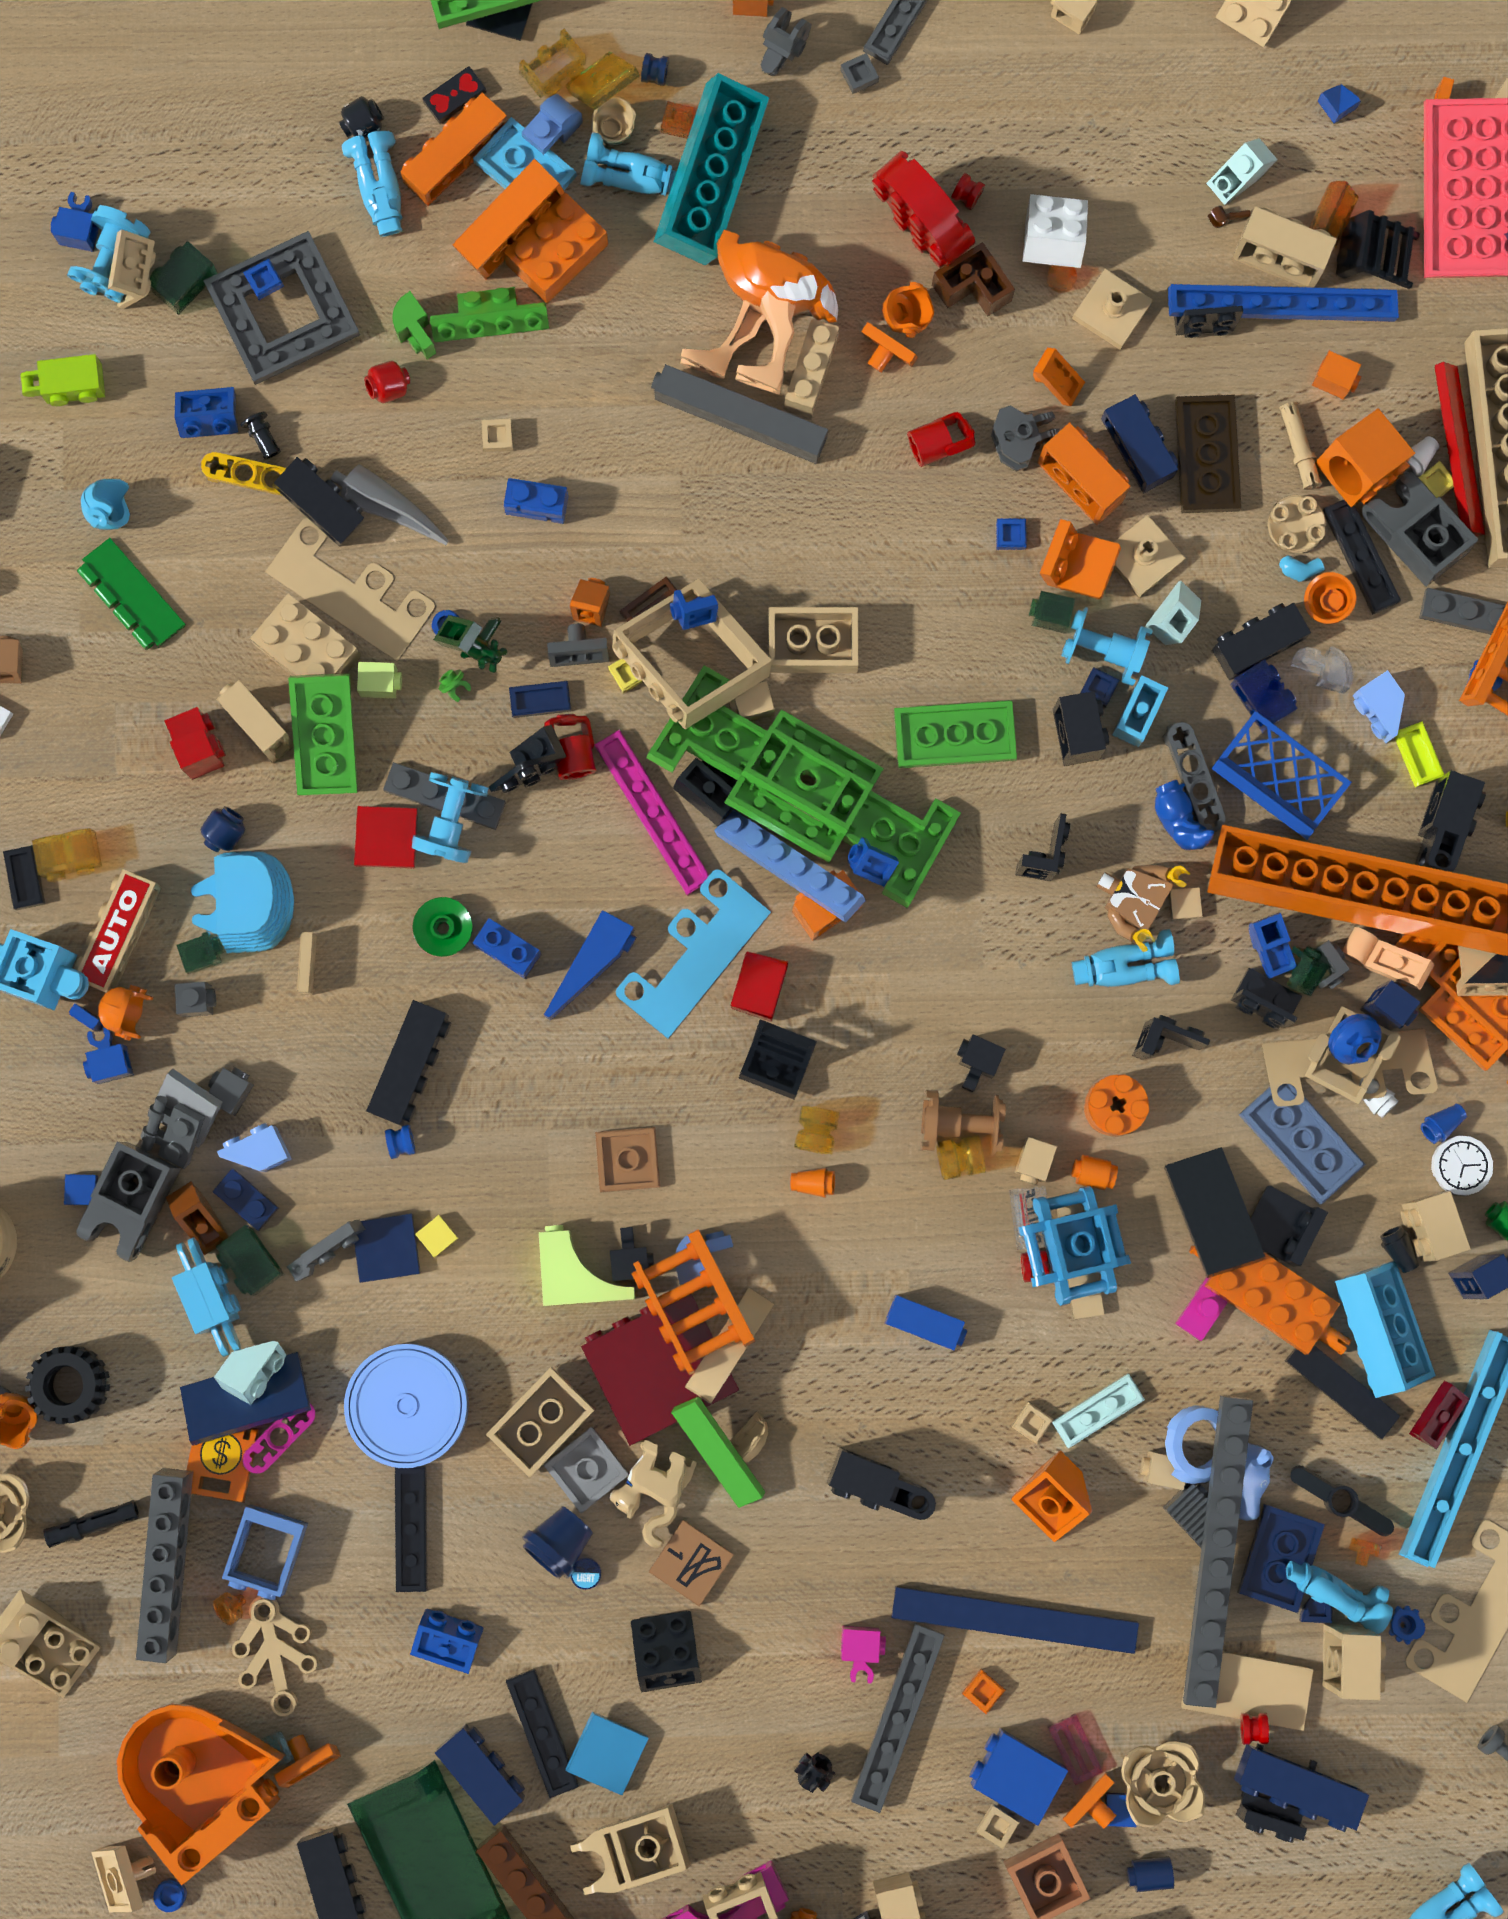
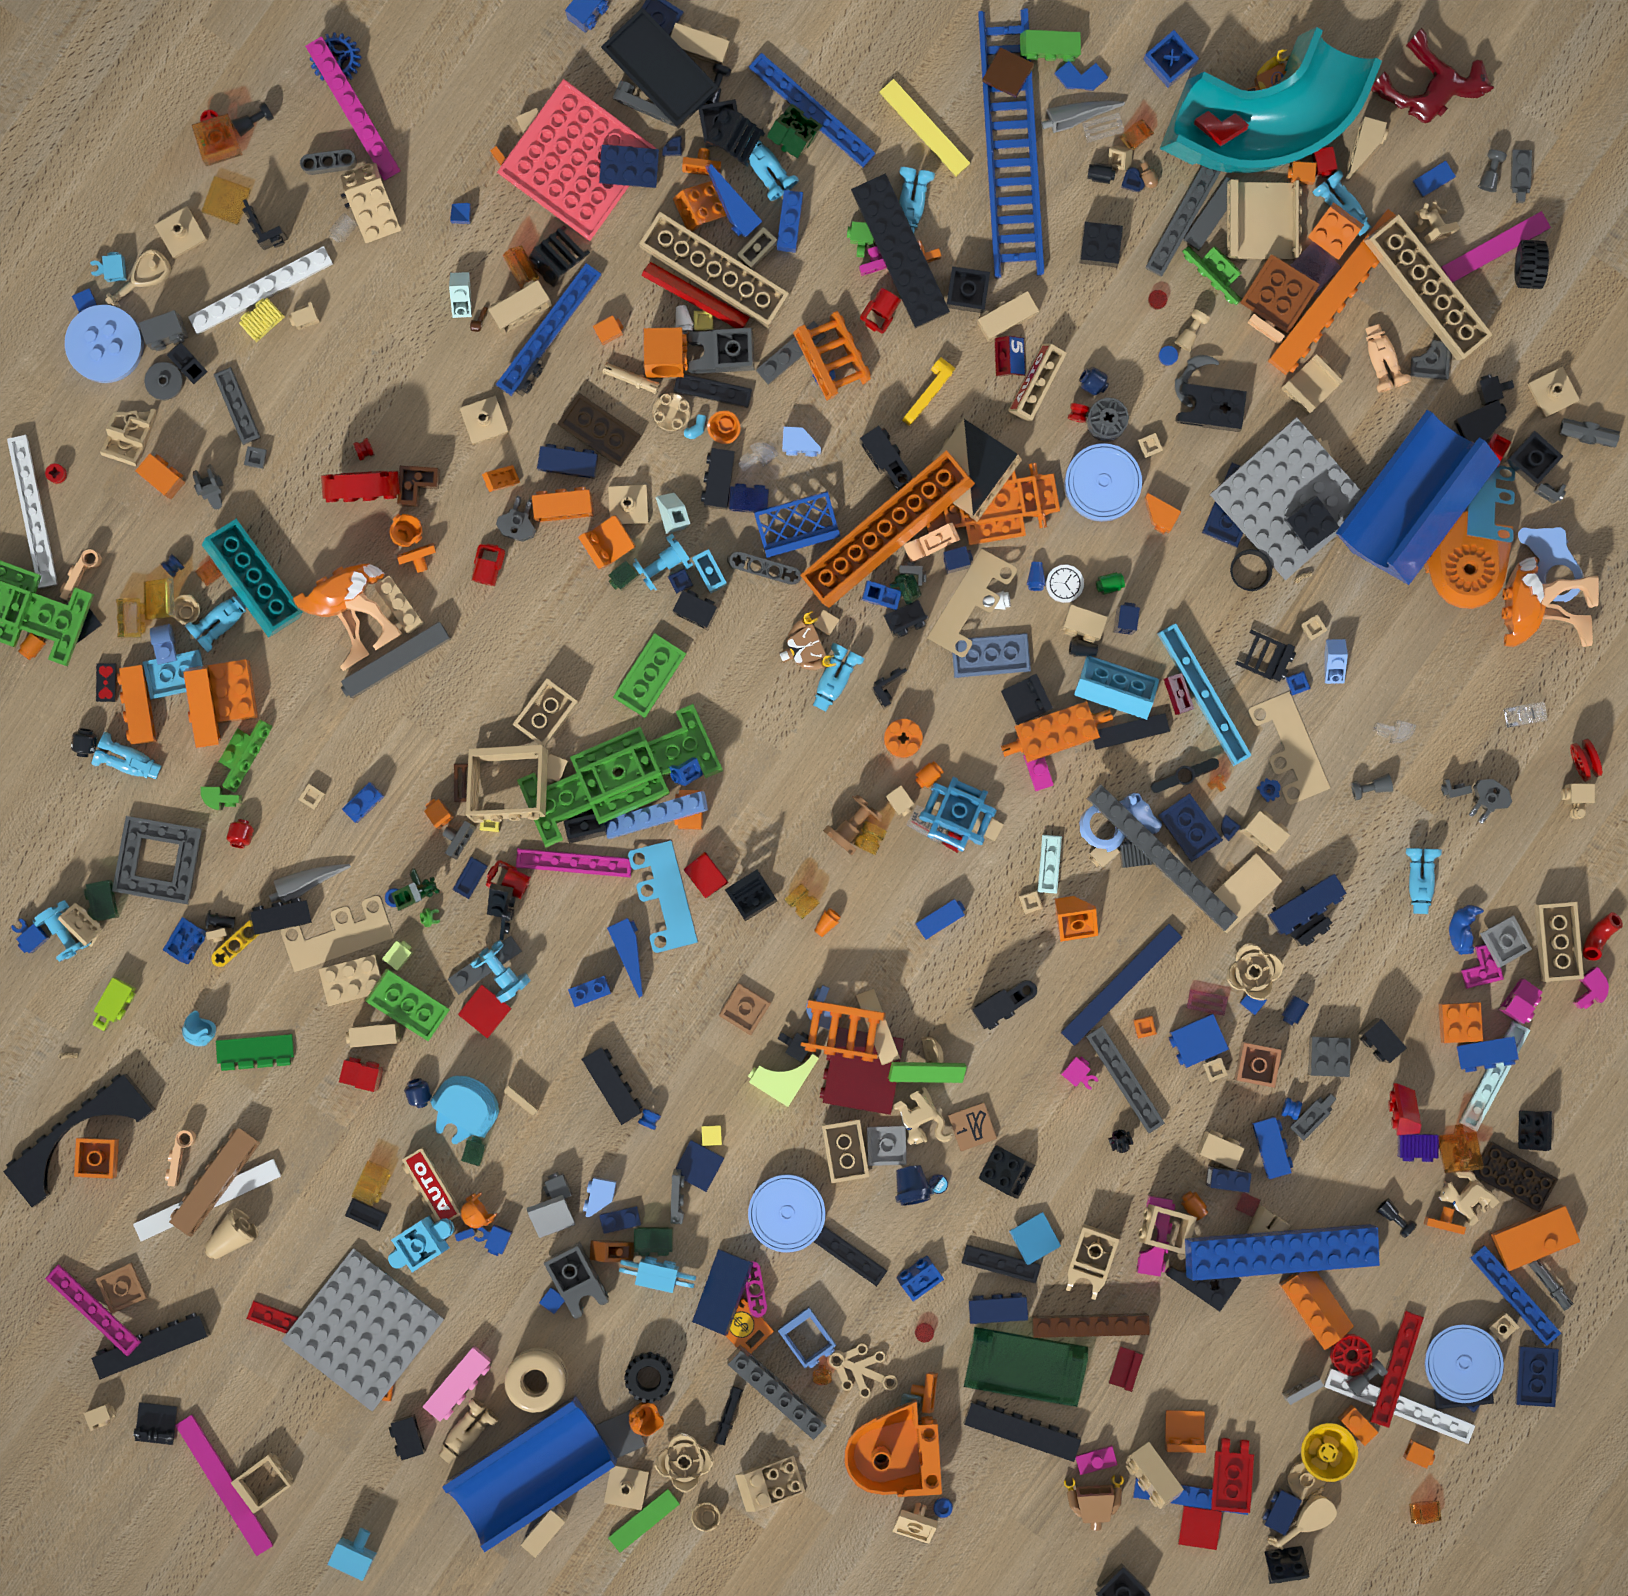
camera: 45 degrees left, 5 degrees up
dark grey plate [140,1096,205,1169] -> none
dark grey brick [175,982,216,1017] -> none
light aqua slope [214,1341,286,1405] -> none
blue tile [243,259,284,300] -> none
green dish [412,897,473,957] -> none
blue bracket [670,590,718,630] -> none
black brick [957,1034,1006,1093] -> none
blue tile [996,519,1027,550] -> none
black bracket [1015,813,1070,881] -> none
white brick [1023,194,1088,268] -> none
clear orange tile [1047,265,1077,293] -> none
orange tile [1063,1773,1117,1829] -> none
blue animal [1155,780,1214,850] -> none
black tile [1164,1147,1266,1278] -> none
red wheel [1240,1712,1269,1745] -> none
medium azure piece [1286,1561,1393,1634] -> none
tan piece [1305,1006,1401,1104] -> none
blue piece [1328,1014,1382,1065] -> none
neon yellow tile [1394,721,1444,788] -> none
none -> tan plate [206,928,229,943]
none -> clear red tile [915,1323,934,1343]

